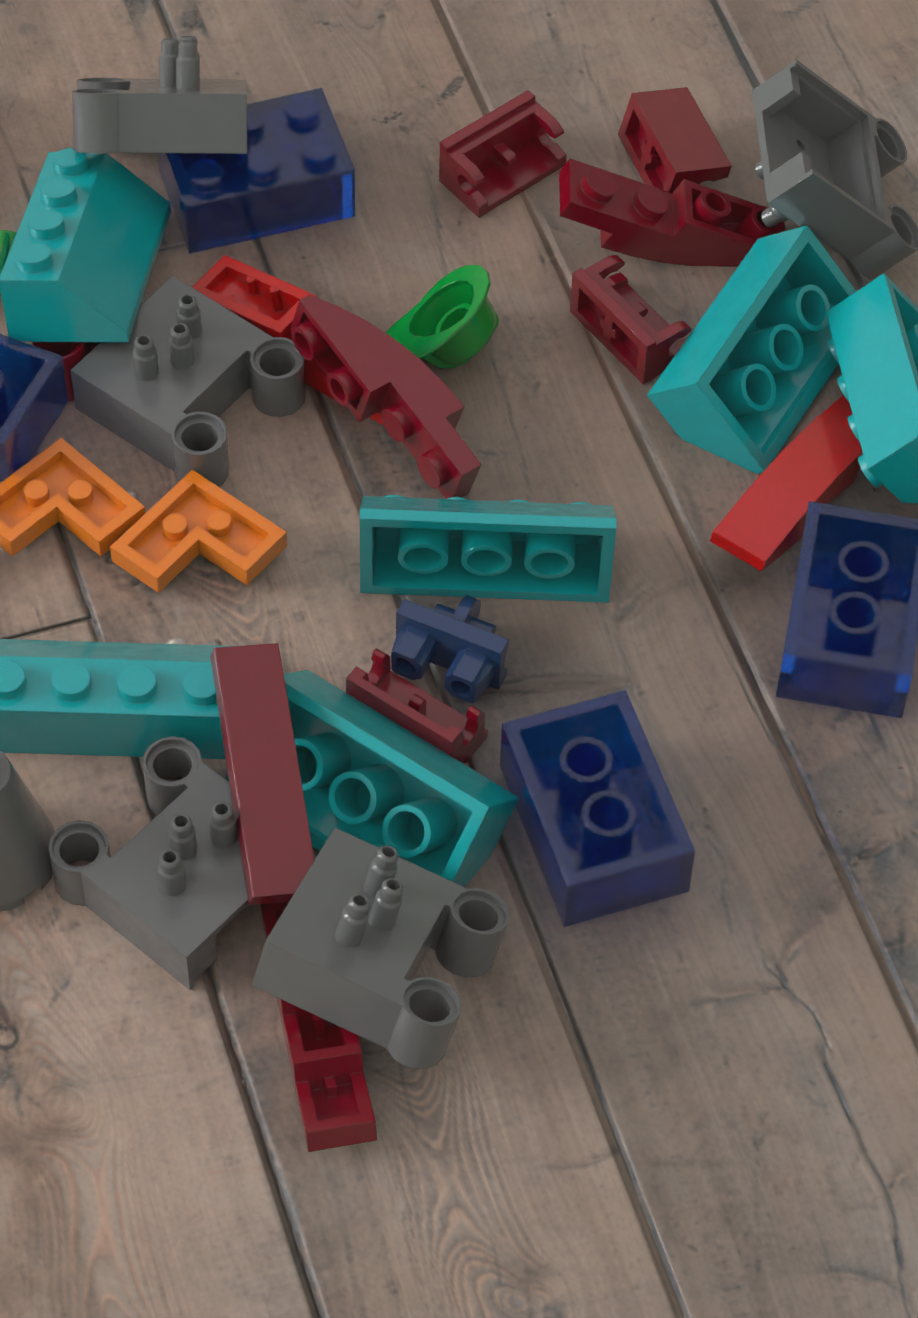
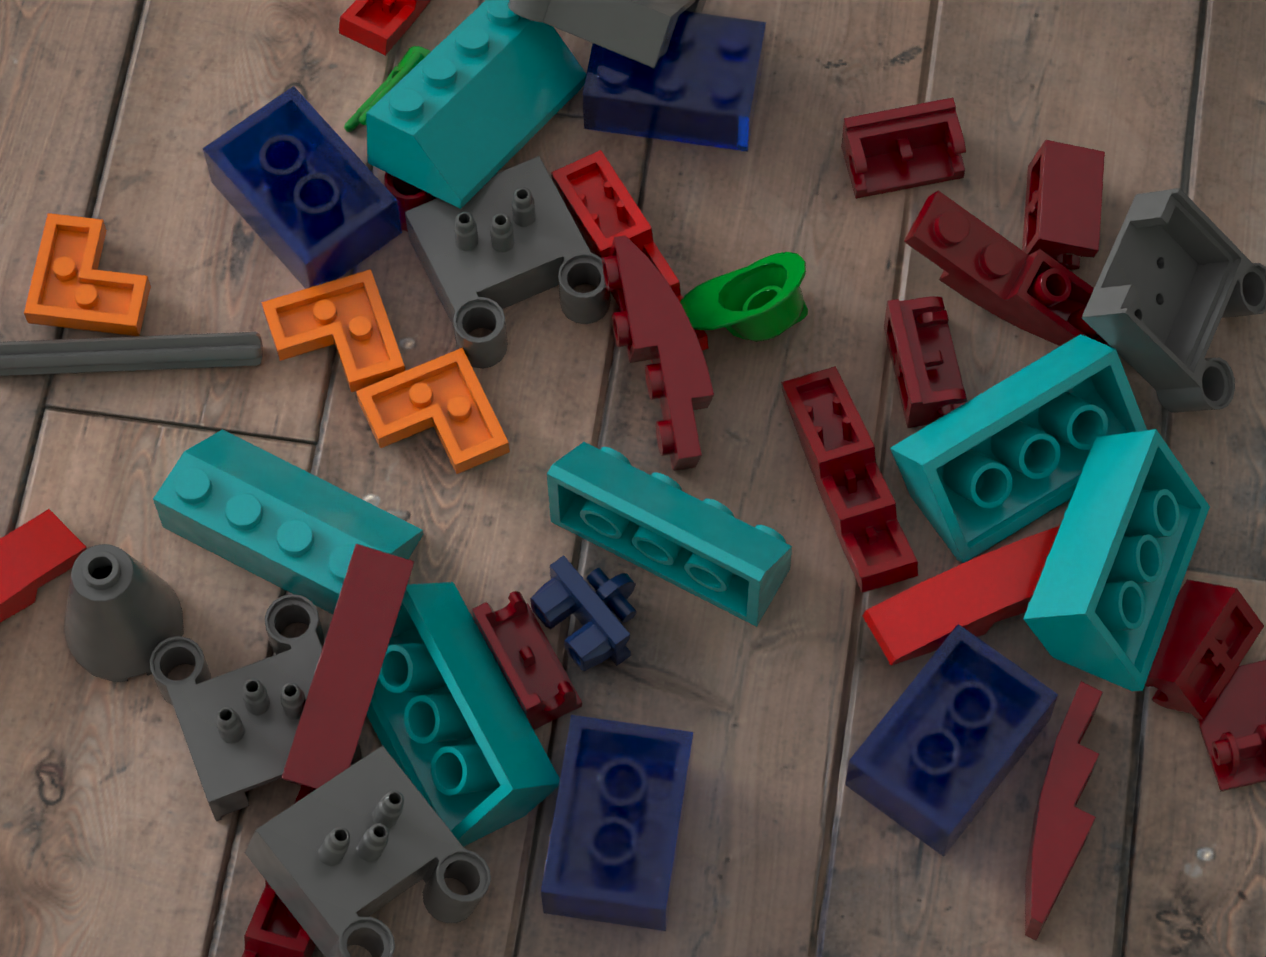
camera: 30 degrees right, 10 degrees up
none -> dark red slope [781,366,918,593]

